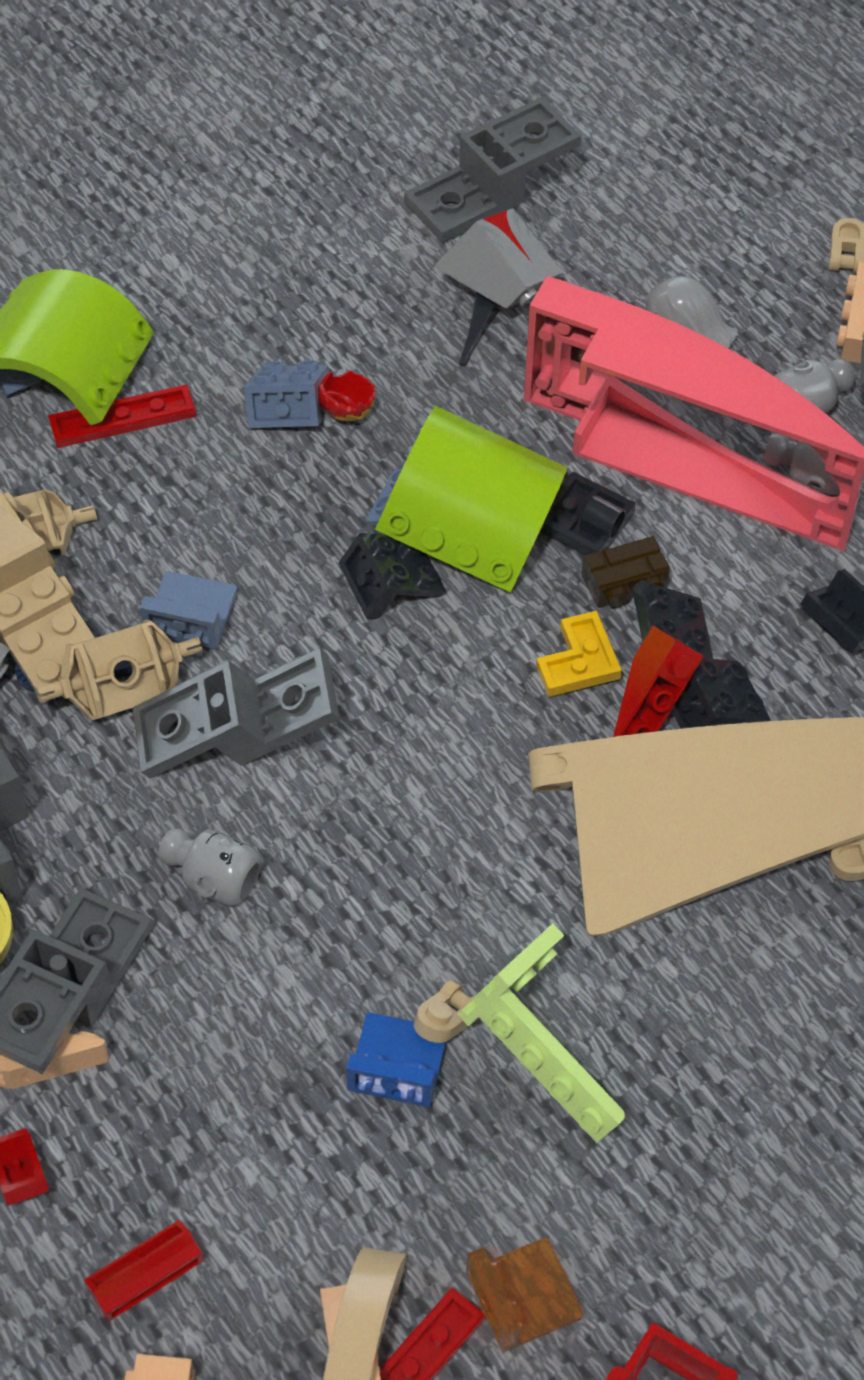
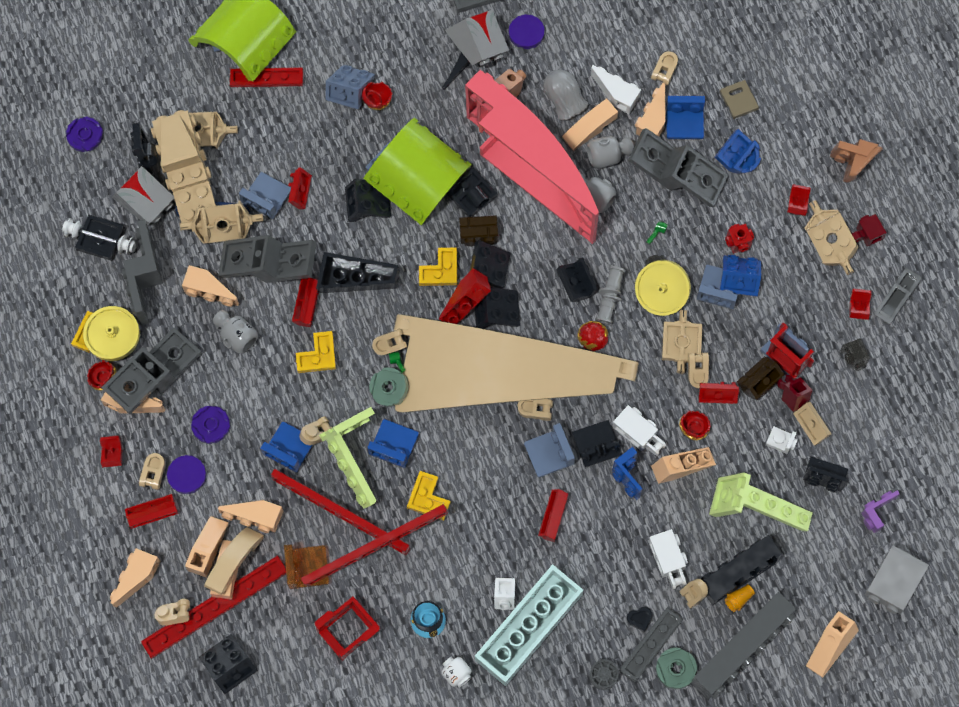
camera: 20 degrees right, 15 degrees up
none -> tan plate [139,453,165,490]
none -> dark purple tile [167,455,207,494]
none -> light nougat slope [182,265,239,307]
none -> light nougat slope [185,516,229,578]
none -> dark purple tile [191,406,230,444]
none -> light nougat slope [218,500,283,533]
none -> red tile [271,469,410,555]
none -> red plate [288,167,312,209]
none -> red piece [292,278,319,328]
none -> yellow plate [296,331,336,373]
none -> red tile [301,504,449,586]
none -> black wedge [316,252,400,293]
none -> blue bracket [367,419,419,468]
none -> sand green plate [369,367,408,407]
none -> tan plate [372,329,407,355]
none -> green hand [389,352,405,373]
none -> yellow plate [407,471,451,521]
none -> medium azure piece [410,601,446,638]
none -> dark purple tile [509,14,545,49]
none -> light nougat slope [562,99,618,151]
none -> white slope [591,65,641,114]

